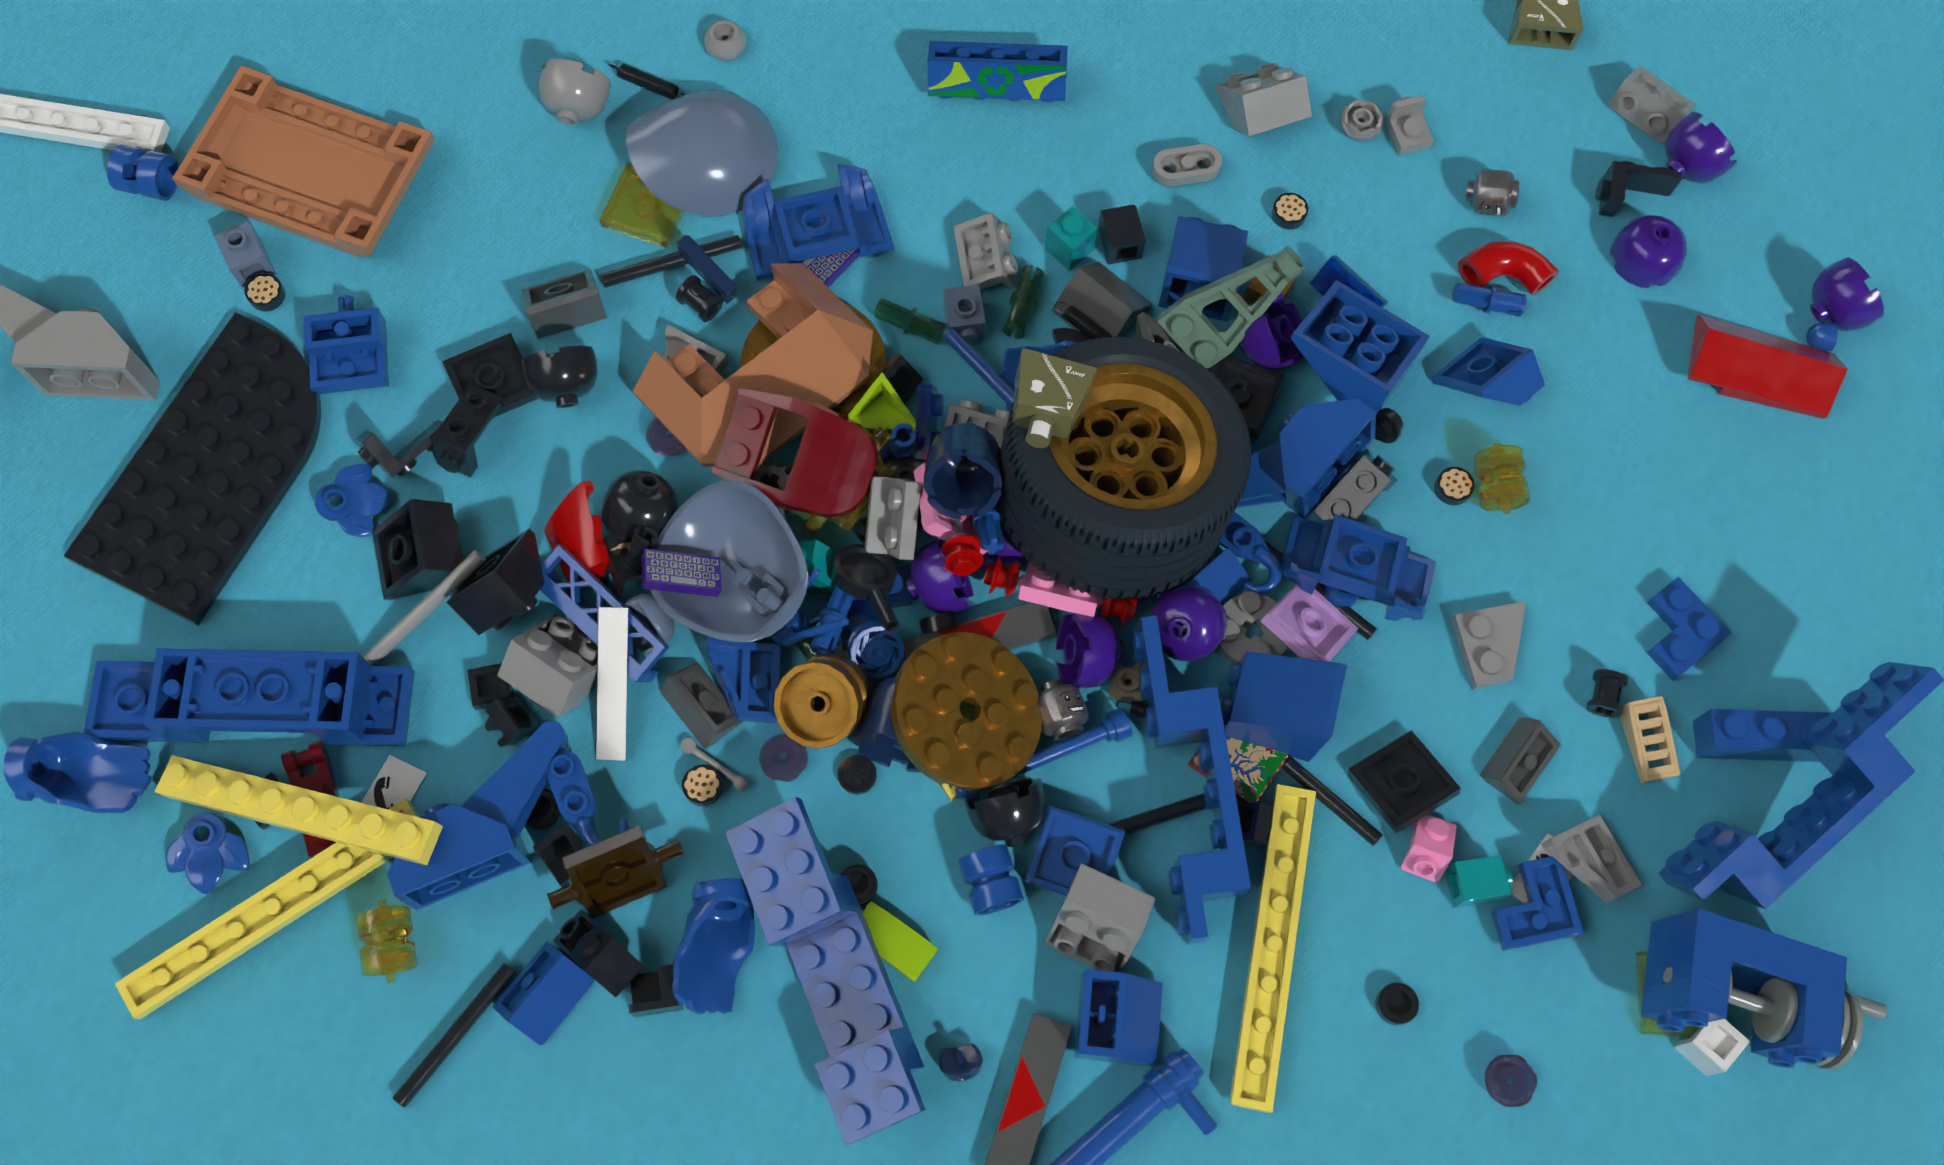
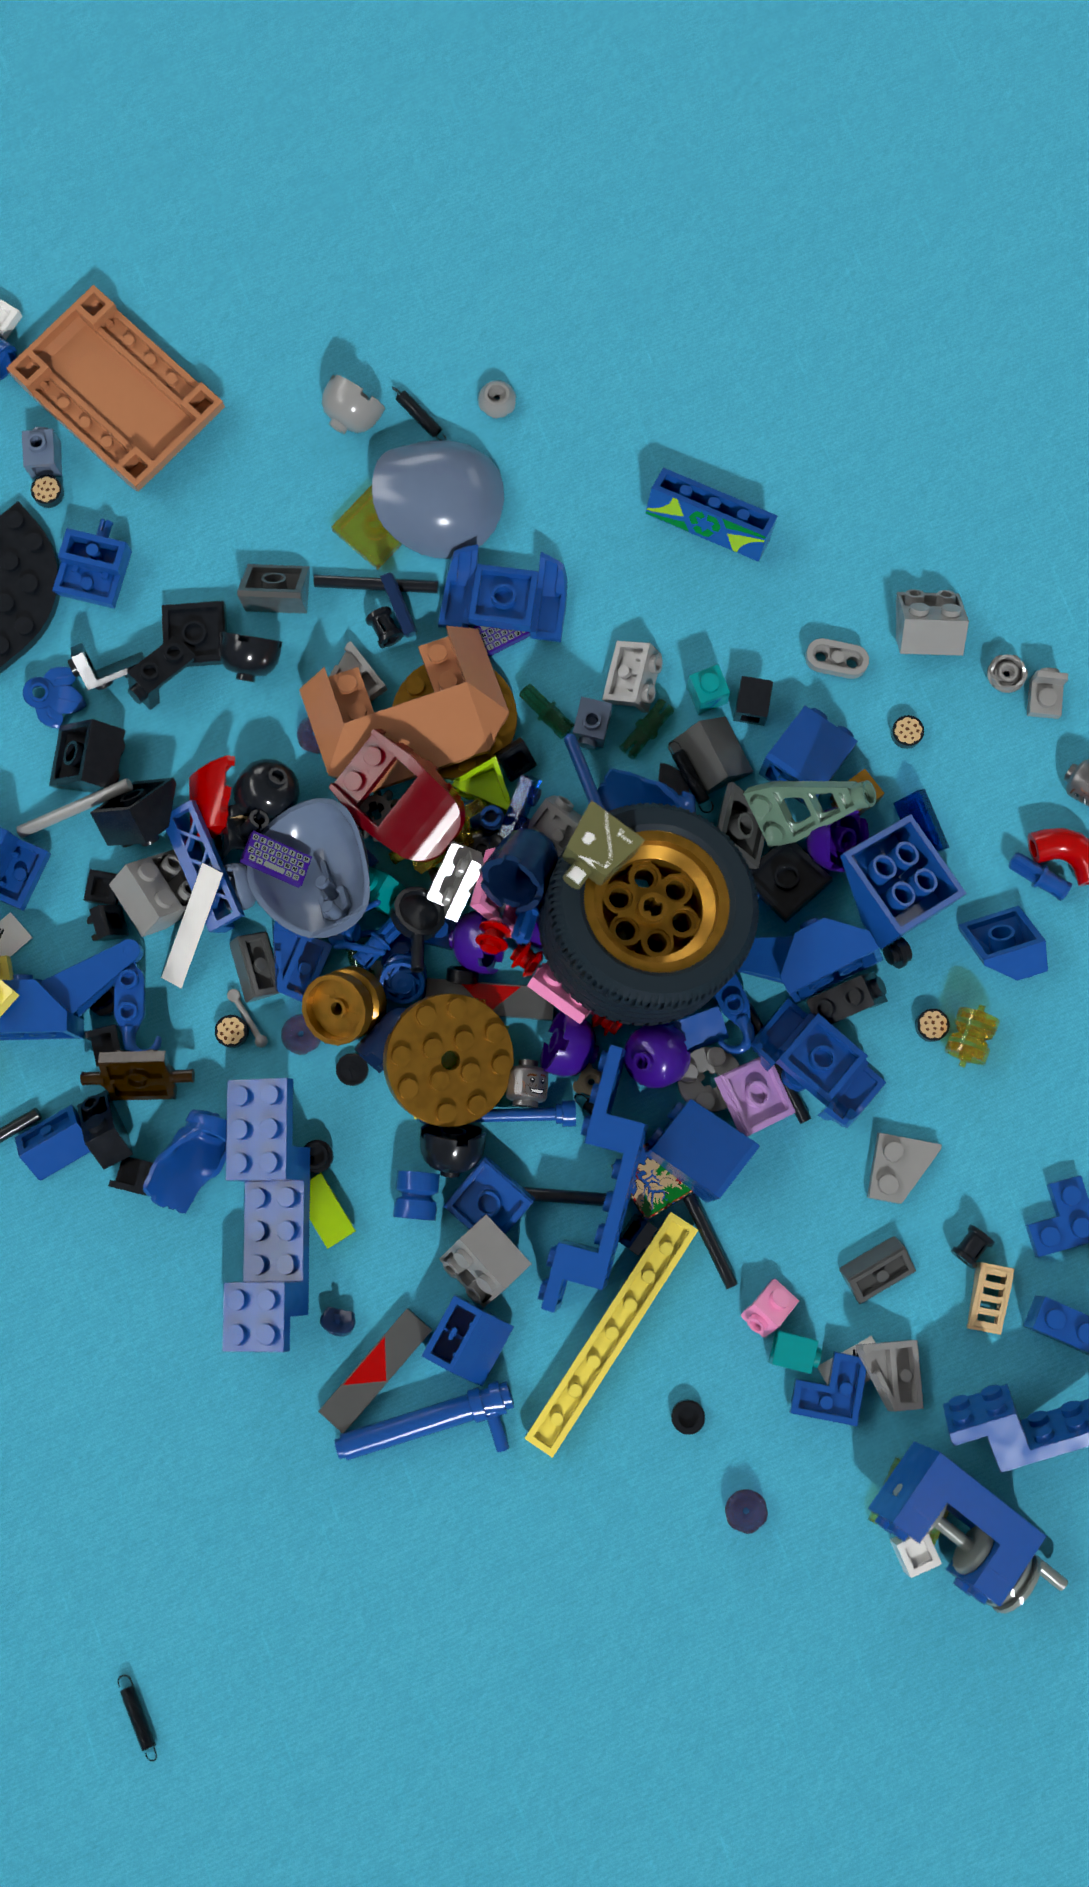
camera: 30 degrees right, 10 degrees up
black plate [1348,730,1461,834] -> none

